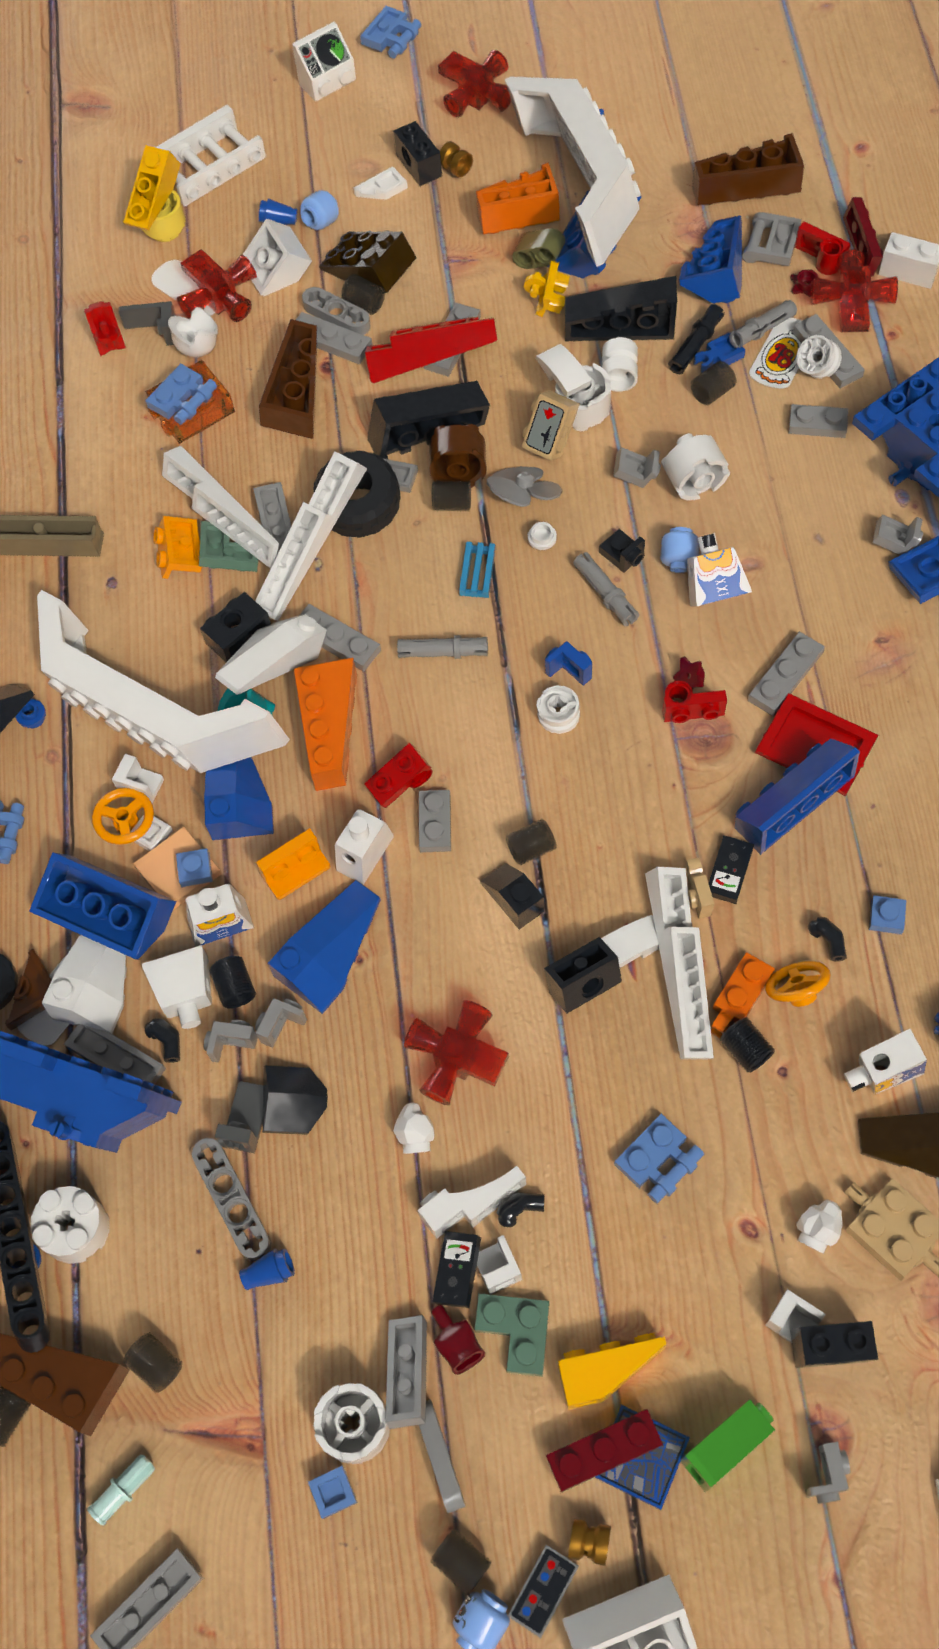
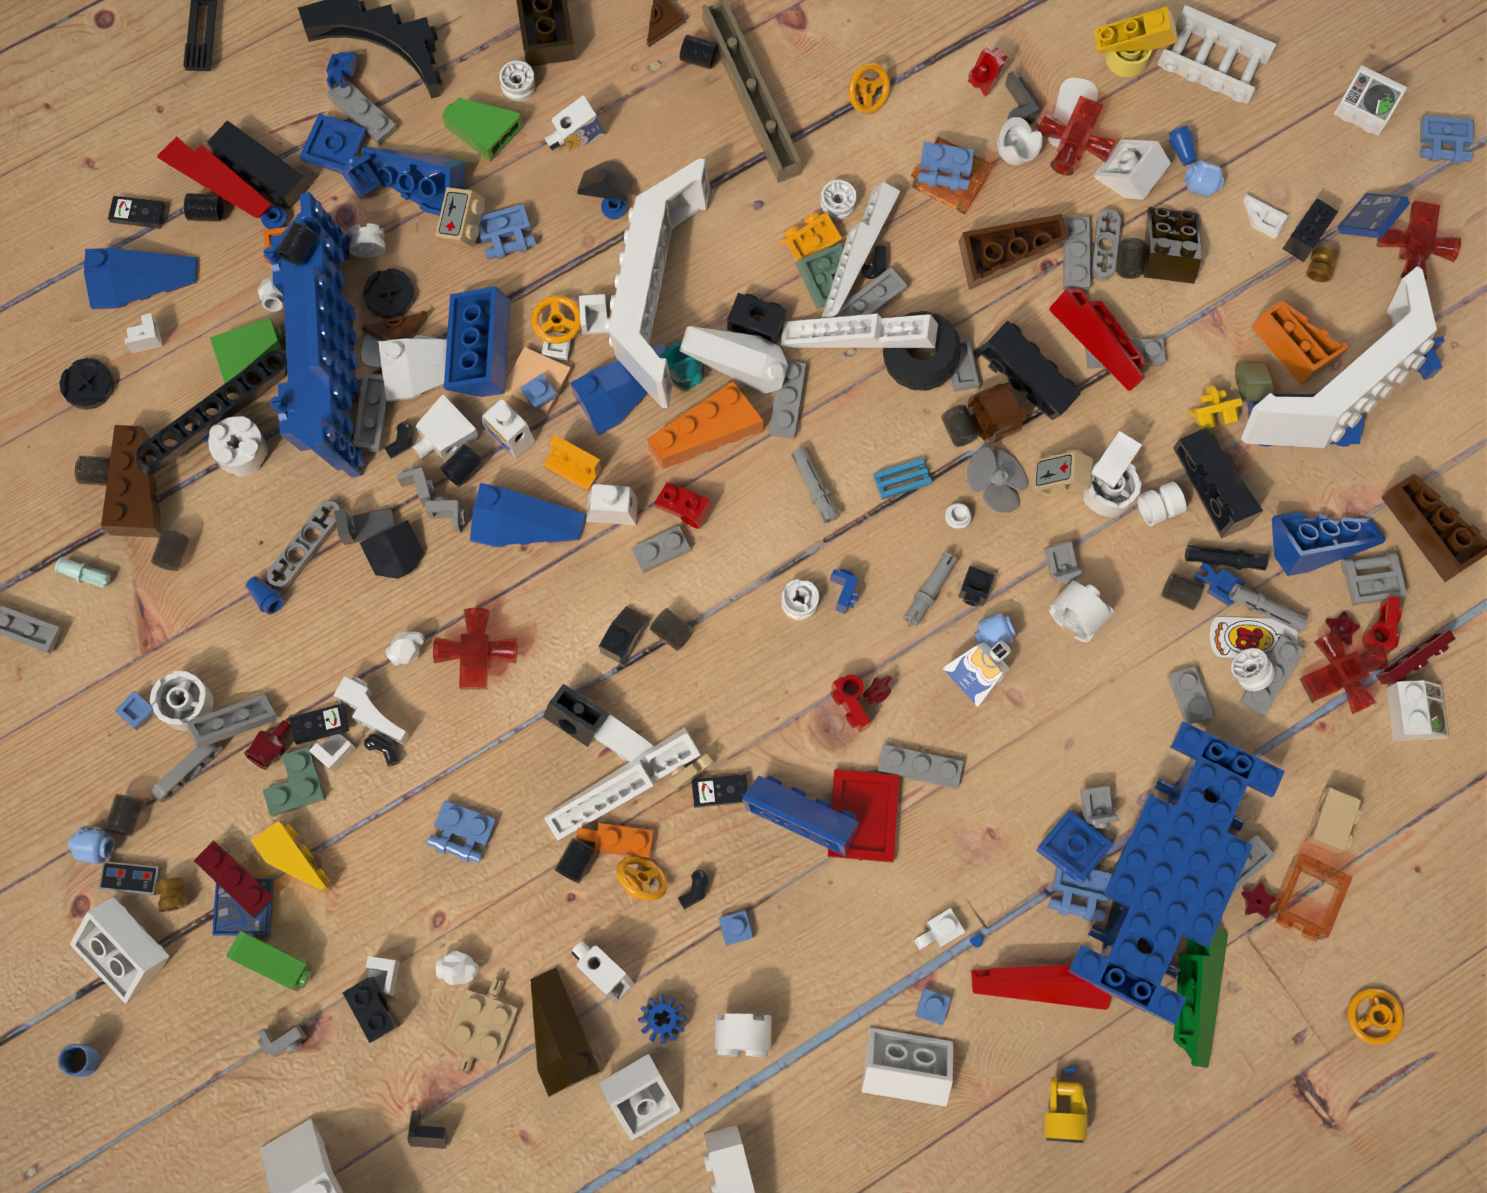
camera: 55 degrees right, 10 degrees up
none -> white wheel [820,180,856,221]
none -> light orange piece [848,63,890,114]
none -> black arm [861,245,887,279]
none -> tile [1337,193,1410,238]

